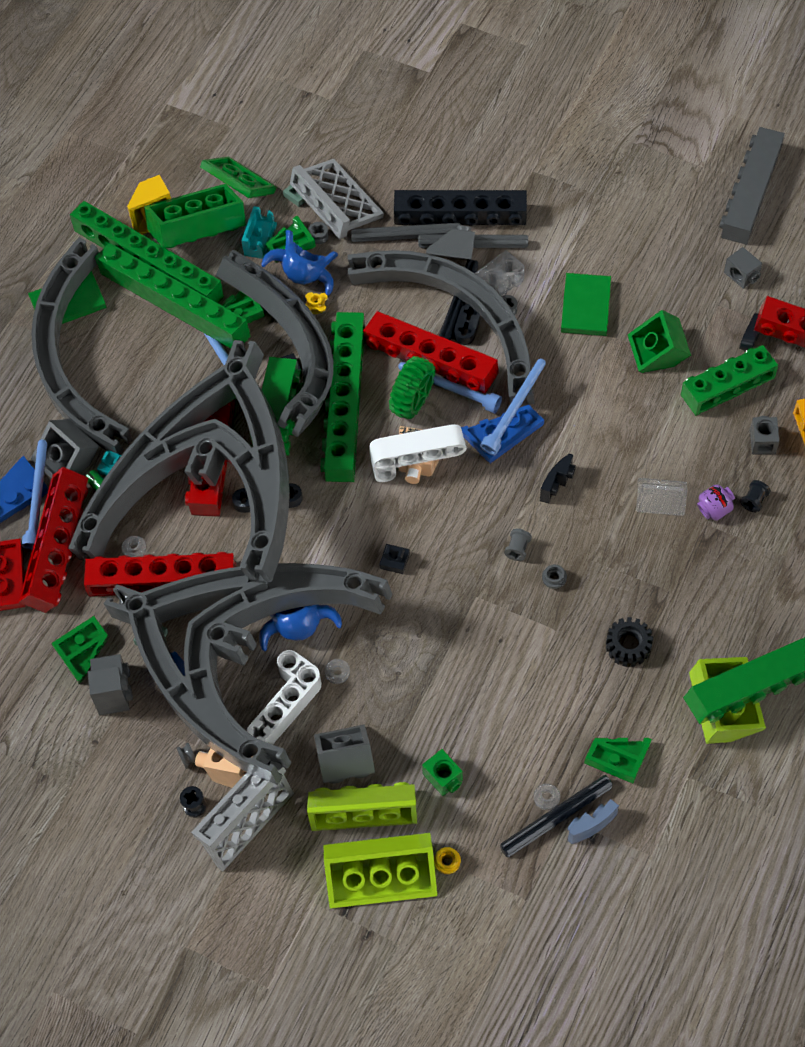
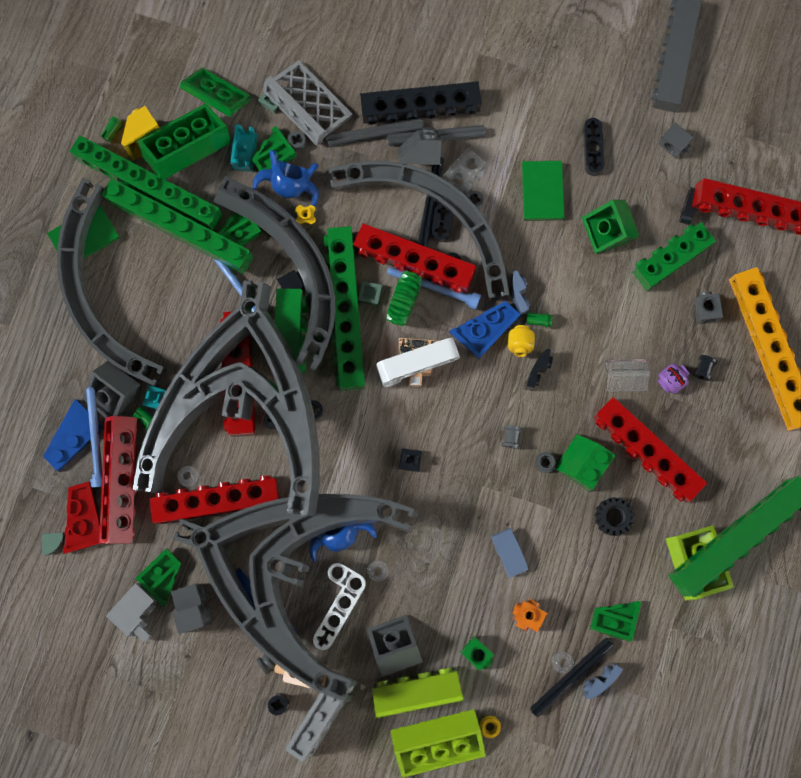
camera: 10 degrees left, 20 degrees up
medium blue piece [480,359,546,456] -> none
none -> green pin [100,116,123,143]
none -> light grey hinge [106,583,157,642]
none -> sand green tile [358,281,382,306]
none -> sand blue slope [491,528,529,578]
none -> yellow head [508,325,535,357]
none -> sand blue slope [511,270,530,317]
none -> orange brick [512,599,547,632]
none -> green pin [527,312,552,328]
none -> green slope [555,434,615,492]
none -> black beam [583,118,604,176]
none -> red brick [593,397,707,503]

